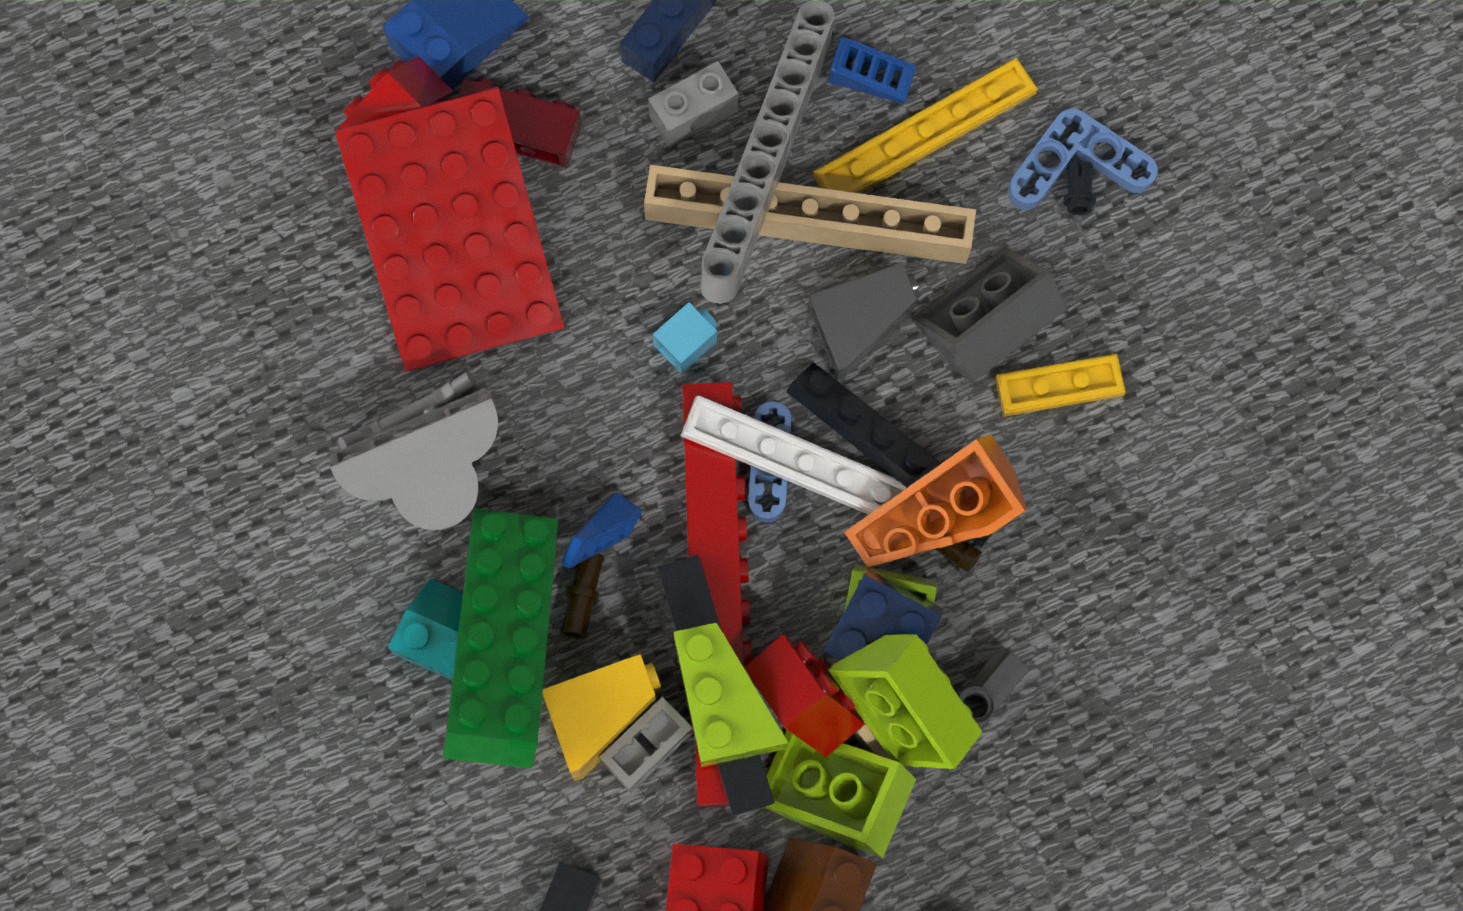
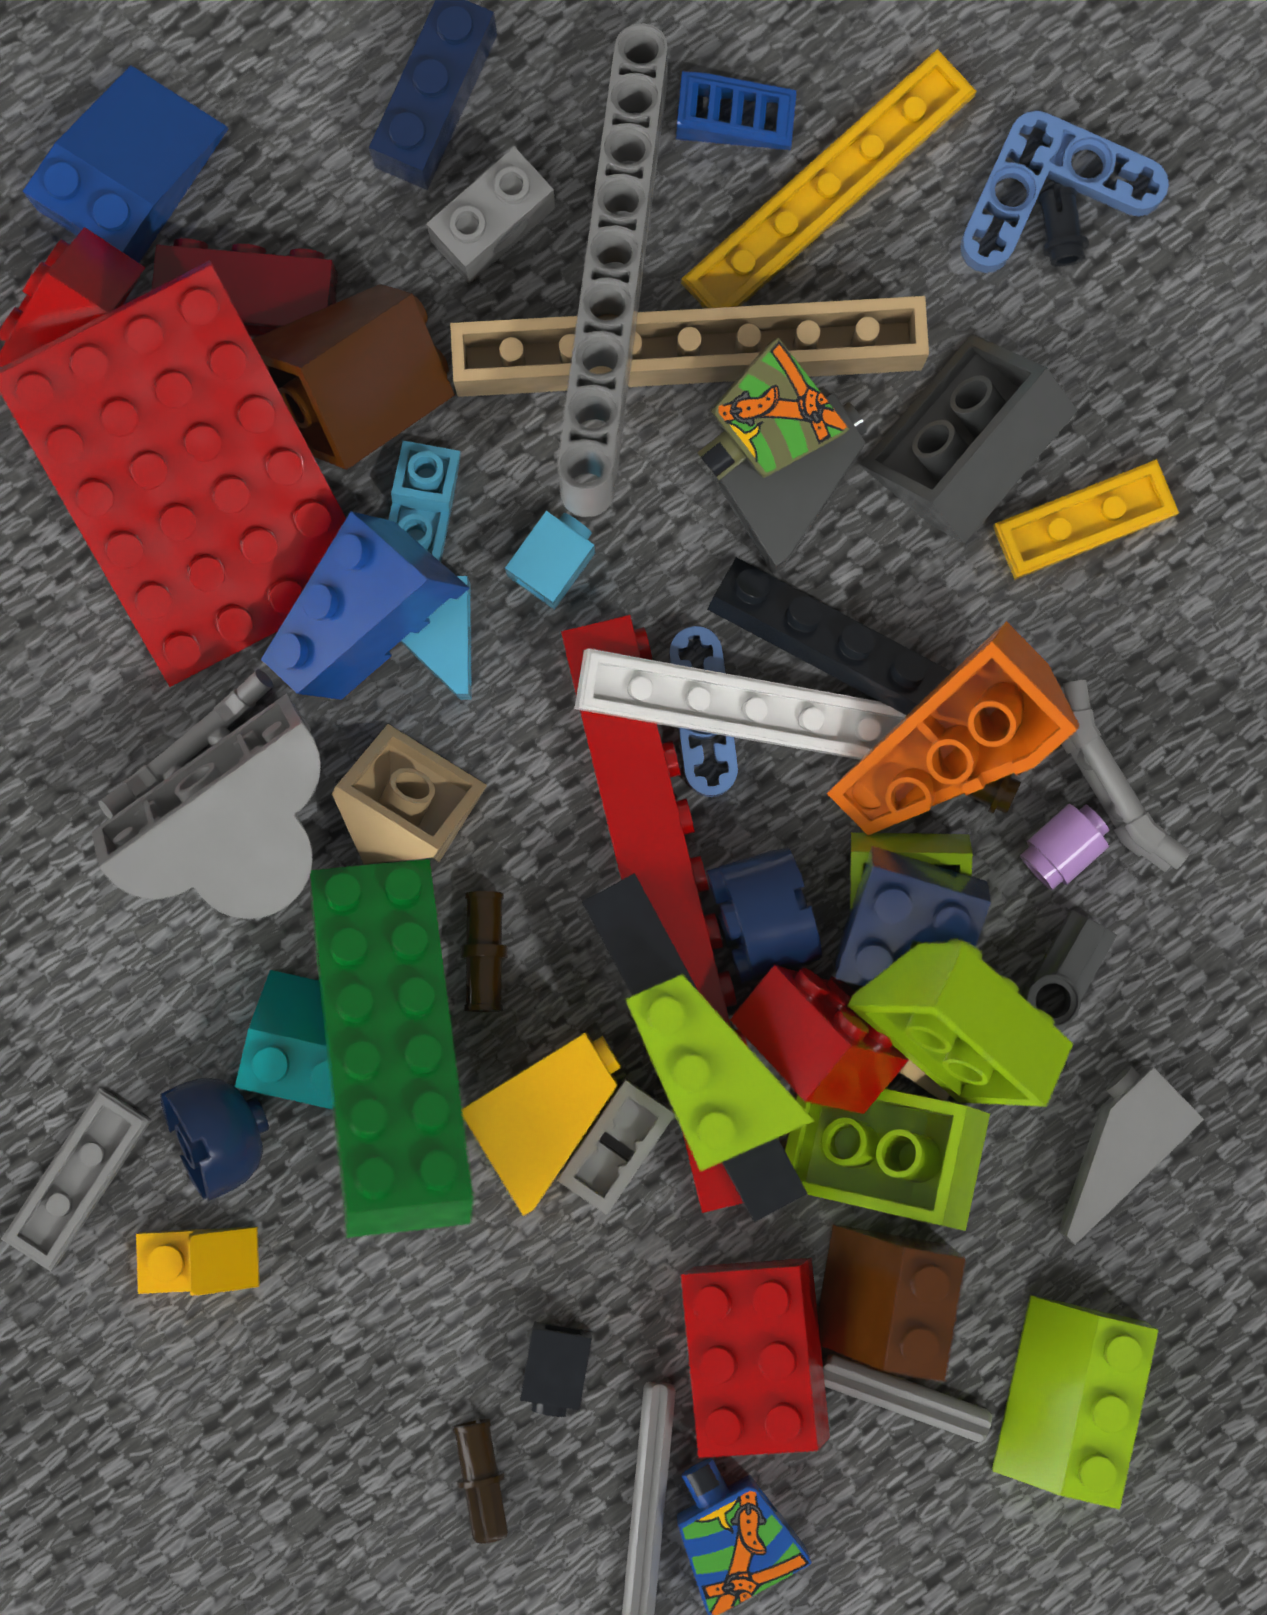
camera: 10 degrees left, 10 degrees up
blue slope [562,493,641,569] -> none
none -> light grey tile [1,1088,152,1271]
none -> yellow slope [136,1227,260,1296]
none -> dark blue cylinder [160,1078,269,1201]
none -> reddish brown slope [252,284,455,470]
none -> blue wedge [261,511,470,700]
none -> tan slope [332,724,487,865]
none -> medium azure slope [388,441,460,562]
none -> medium azure slope [400,576,472,700]
none -> torso [697,338,850,481]
none -> dark blue brick [706,847,822,984]
none -> lavender brick [1020,804,1109,890]
none -> light grey slope [1058,1066,1204,1245]
none -> light grey piece [1061,680,1191,872]

